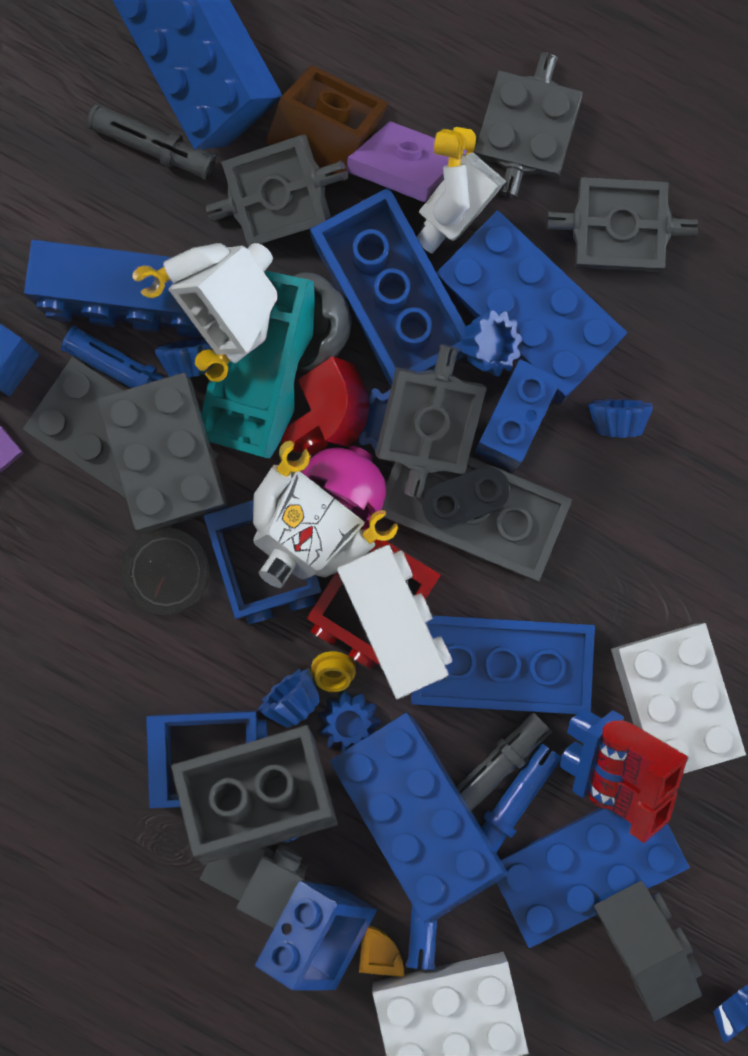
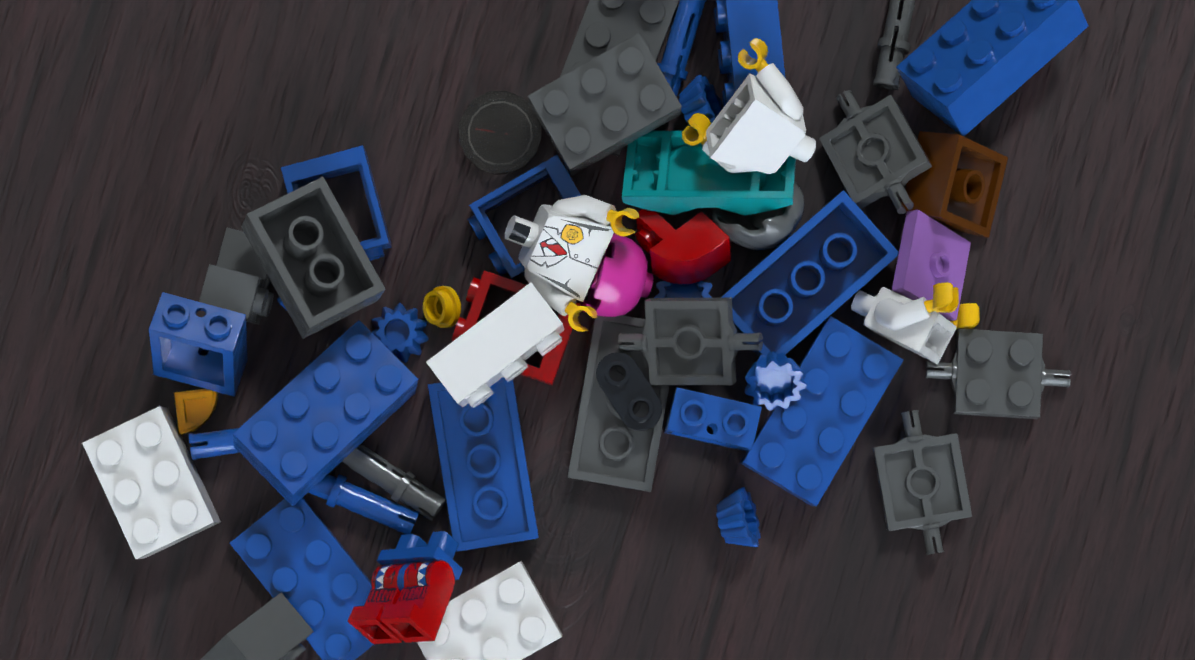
camera: 75 degrees right, 0 degrees up
blue piece [258,668,320,728] -> none

